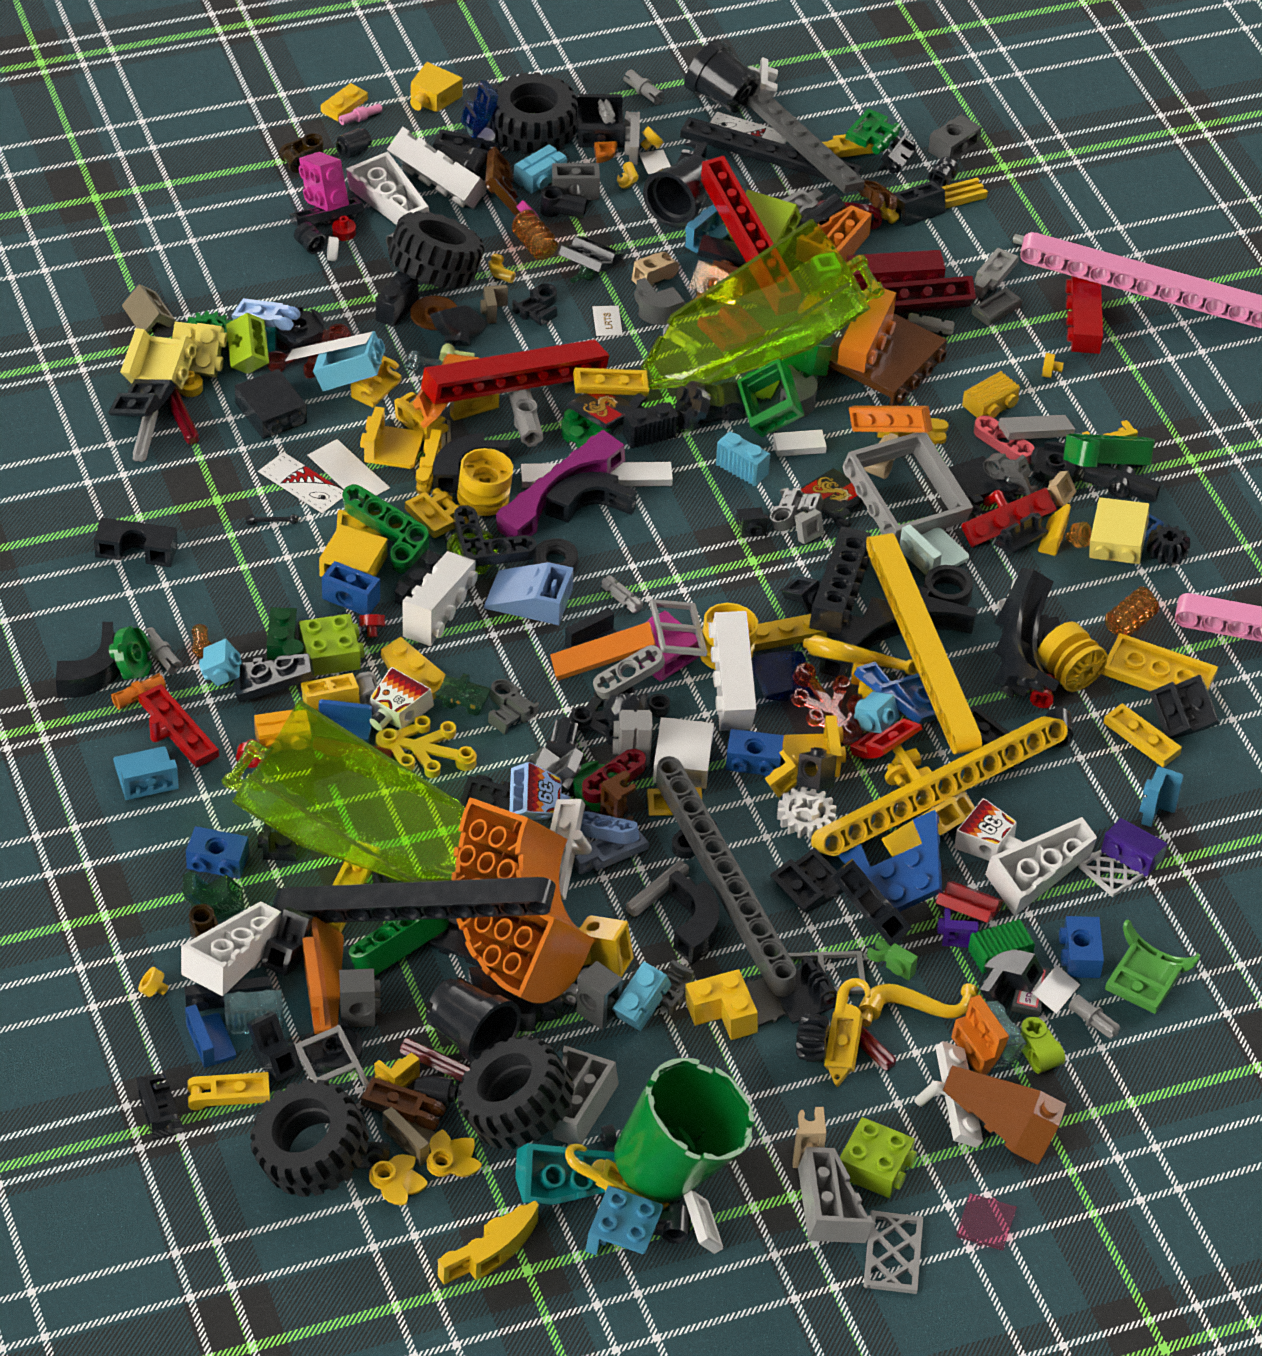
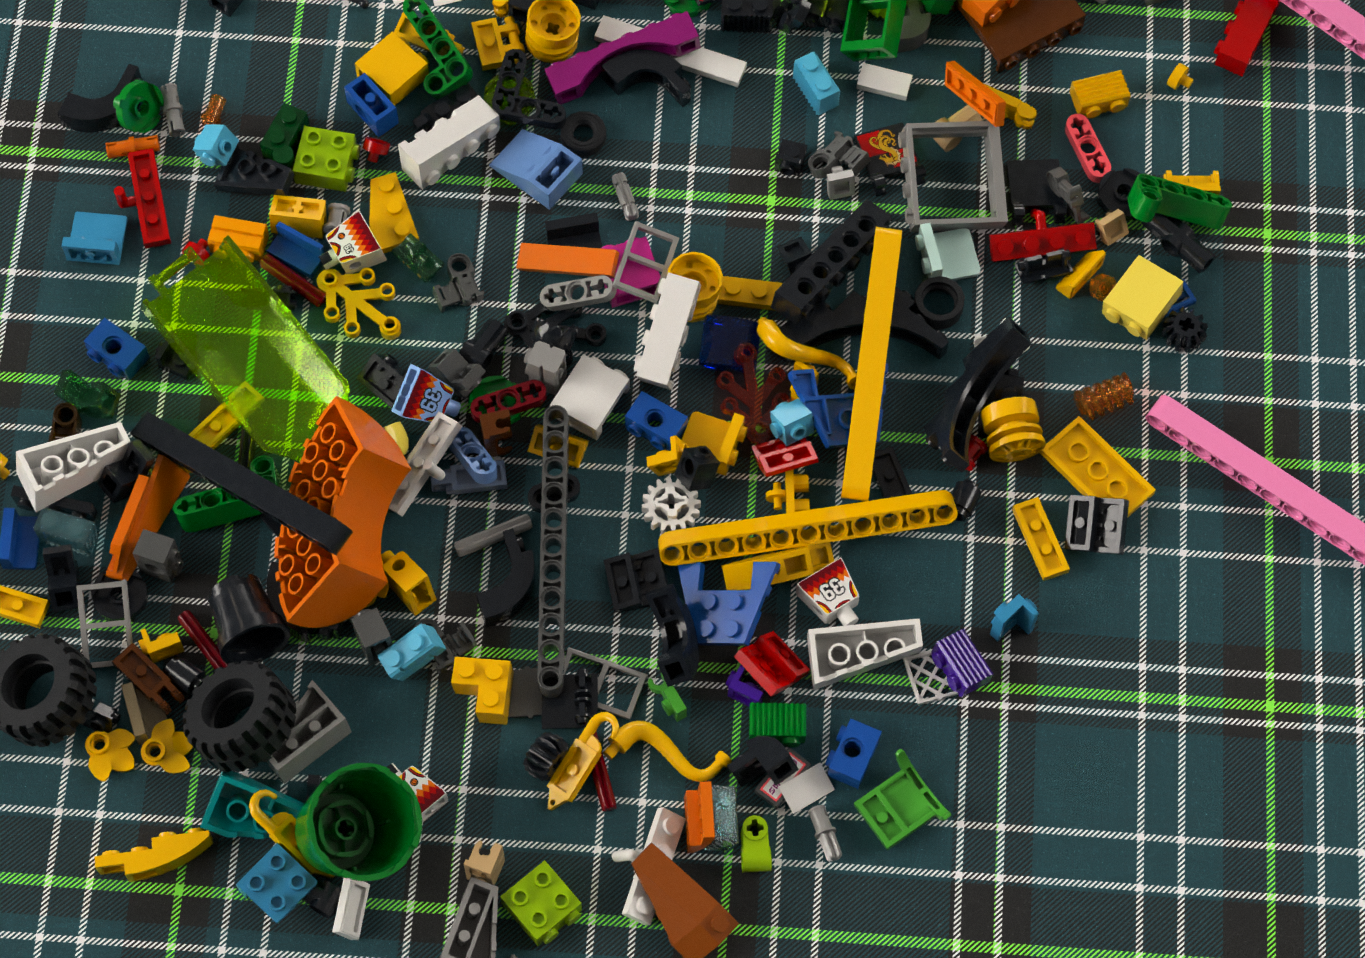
camera: 25 degrees right, 20 degrees up
light grey tile [998,415,1075,440] -> none

